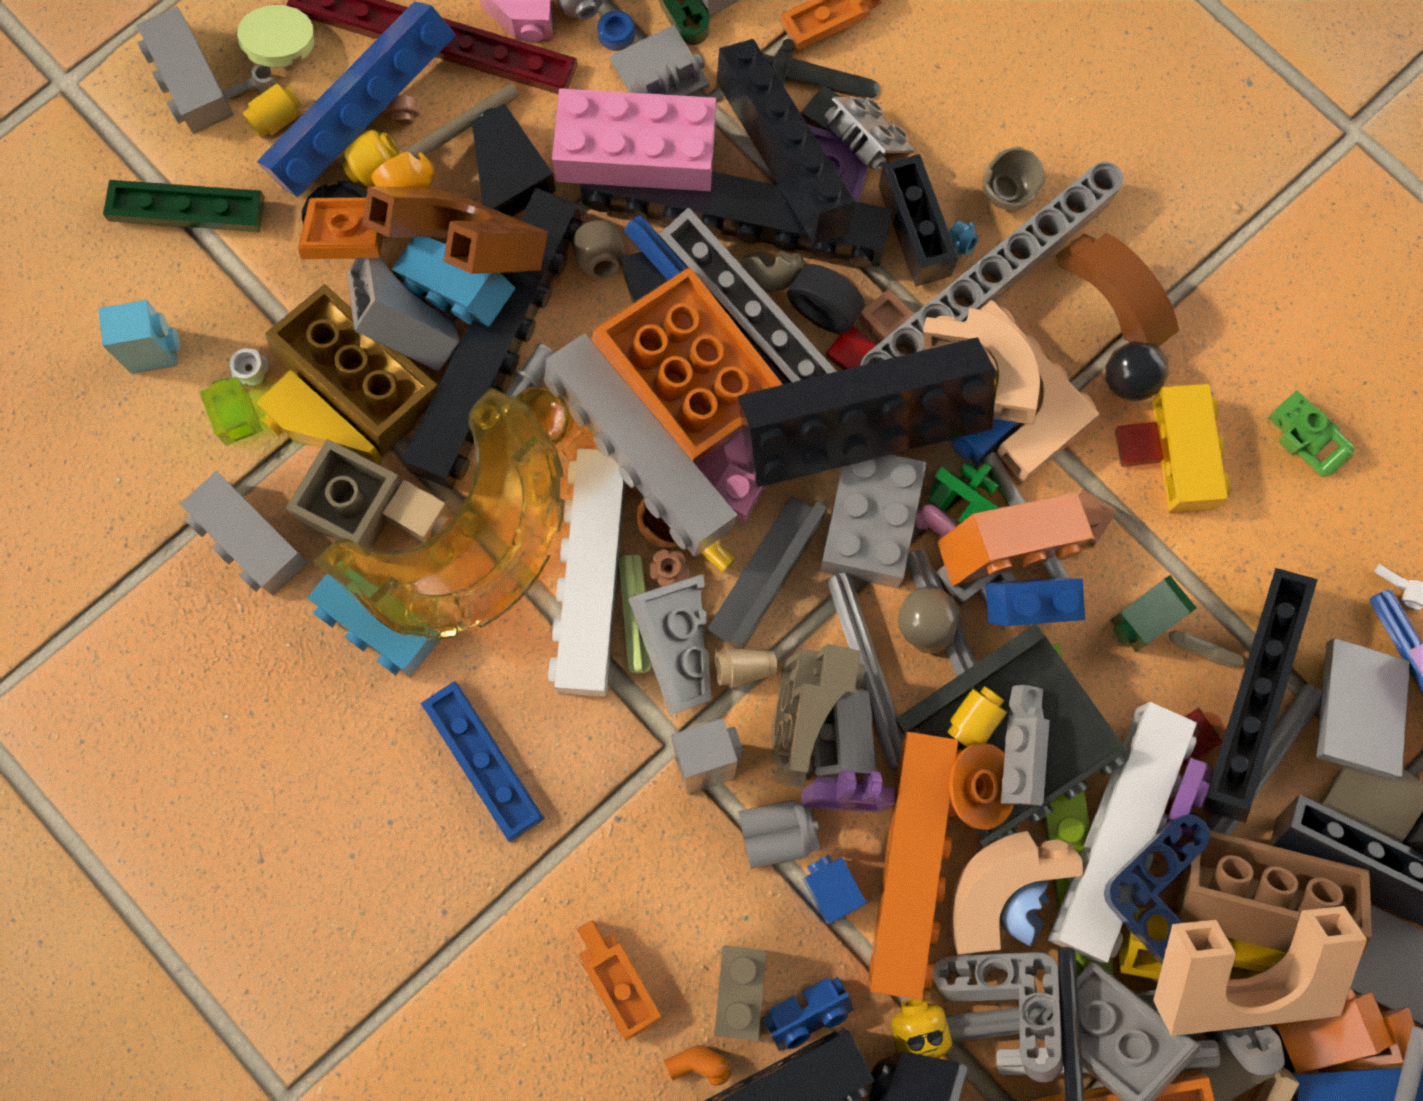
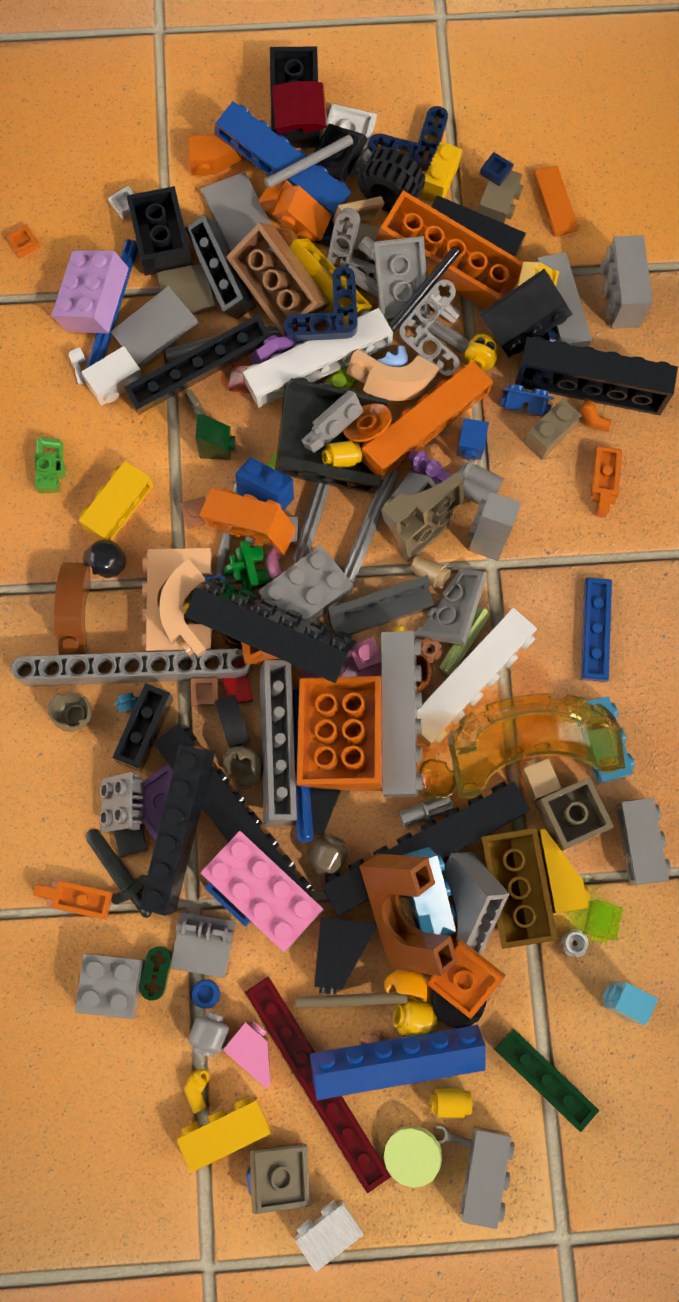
camera: 145 degrees left, 0 degrees up
dark tan hair [898,587,961,654] -> none
clear red tile [1114,421,1164,467] -> none
light nougat arch [1153,906,1367,1036] -> none
none -> white brick [81,346,143,406]

